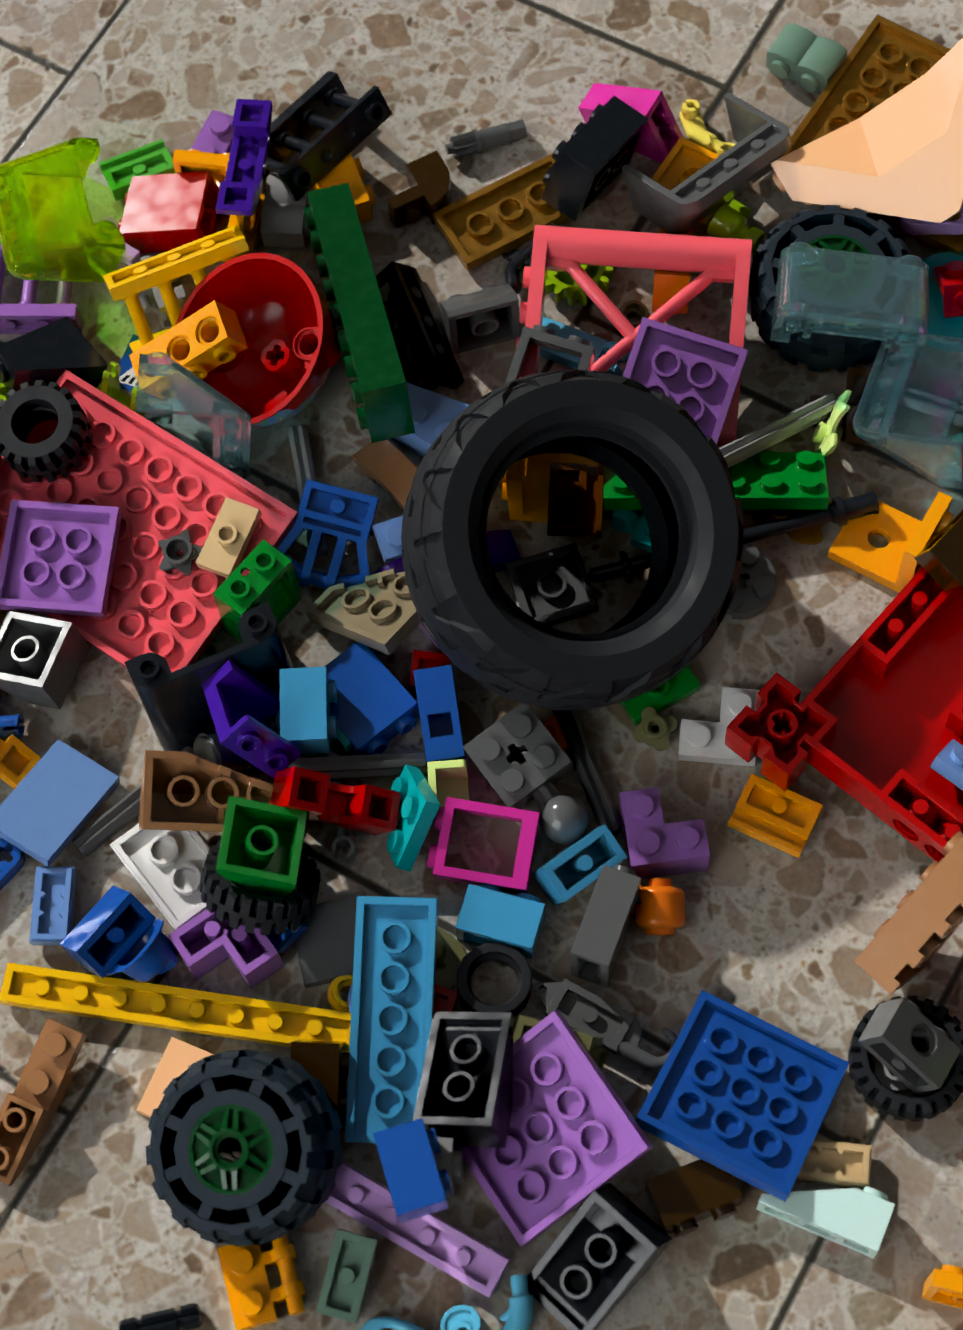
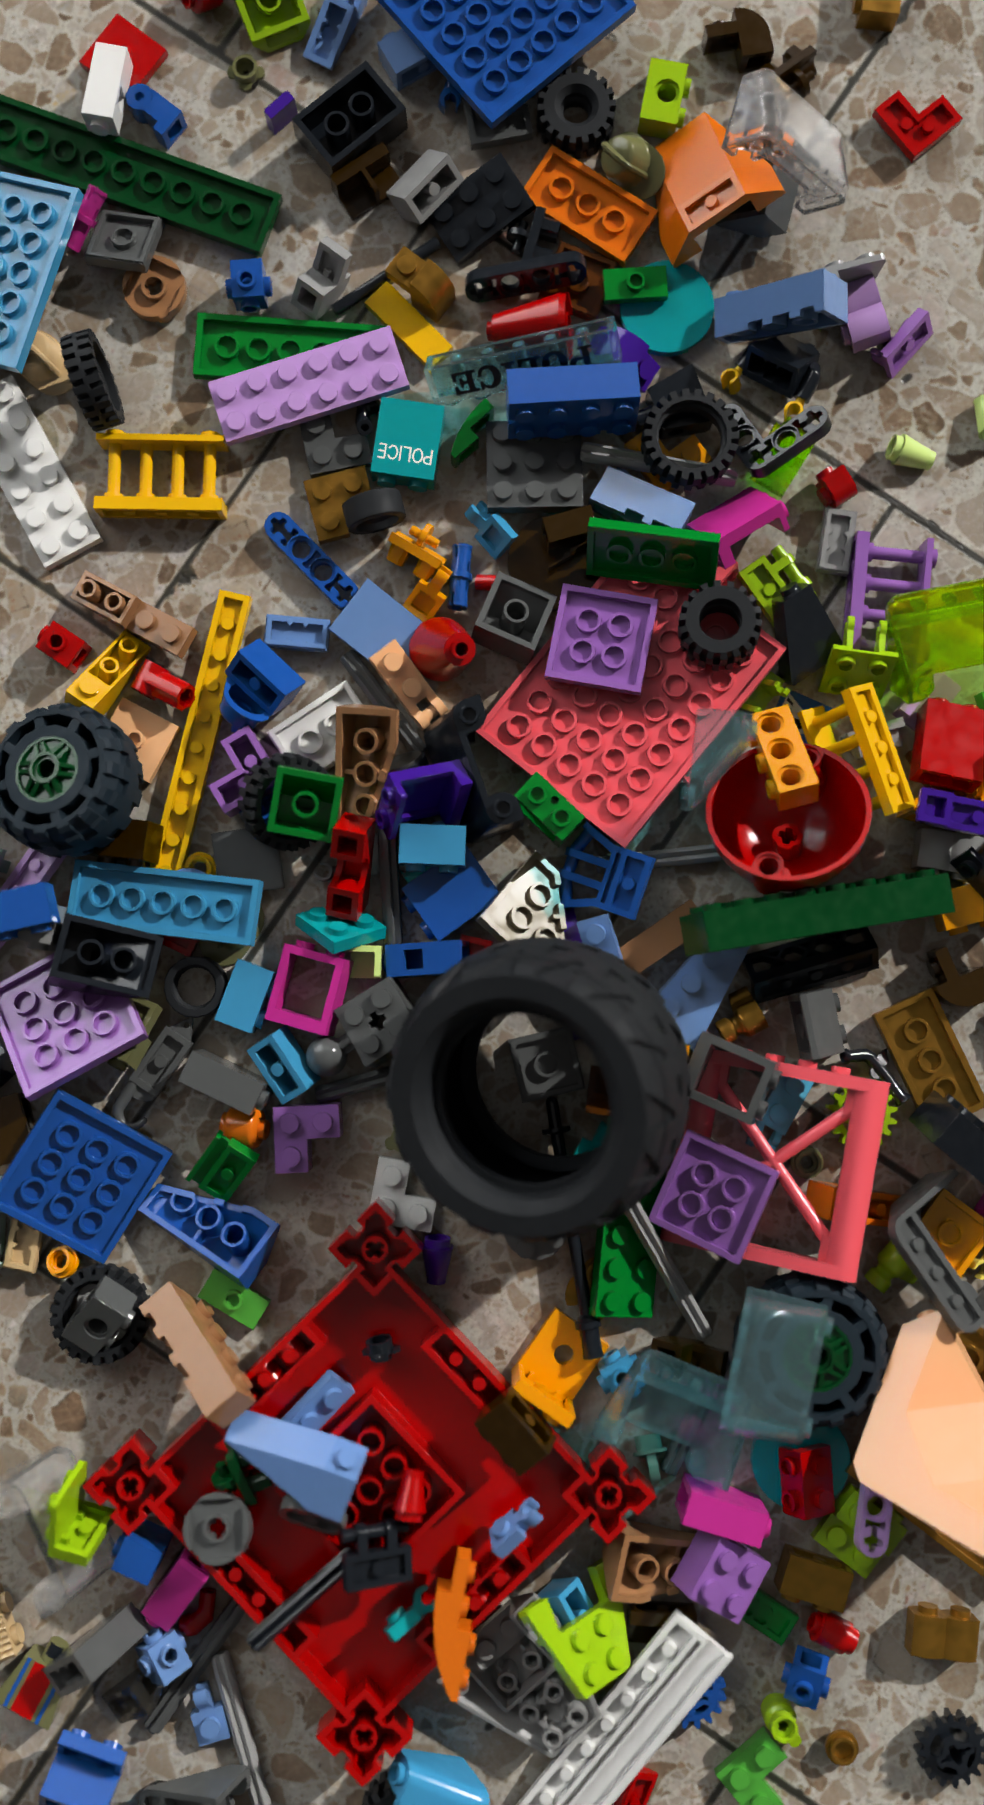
camera: 85 degrees right, 20 degrees up
dark grey plate [158,529,203,576] -> none
tan plate [196,497,262,578] -> none
light orange plate [728,773,823,858] -> none
yellowish green plate [812,390,852,457] -> none
none -> red brick [35,620,93,674]
none -> light orange plate [46,1245,79,1279]
none -> yellow slope [65,630,151,715]
none -> red piece [130,659,195,711]
none -> blue wedge [138,1183,281,1290]
none -> green plate [186,1130,260,1202]
none -> bright green plate [197,1268,271,1330]
none -> black plate [362,1334,401,1363]
none -> light nougat plate [368,639,448,731]
none -> red cone [409,617,476,681]
none -> dark purple cone [422,1234,454,1285]
none -> dark azure brick [596,1346,646,1401]
none -> pearl gold piece [715,986,769,1043]
none -> lime plate [818,616,898,700]

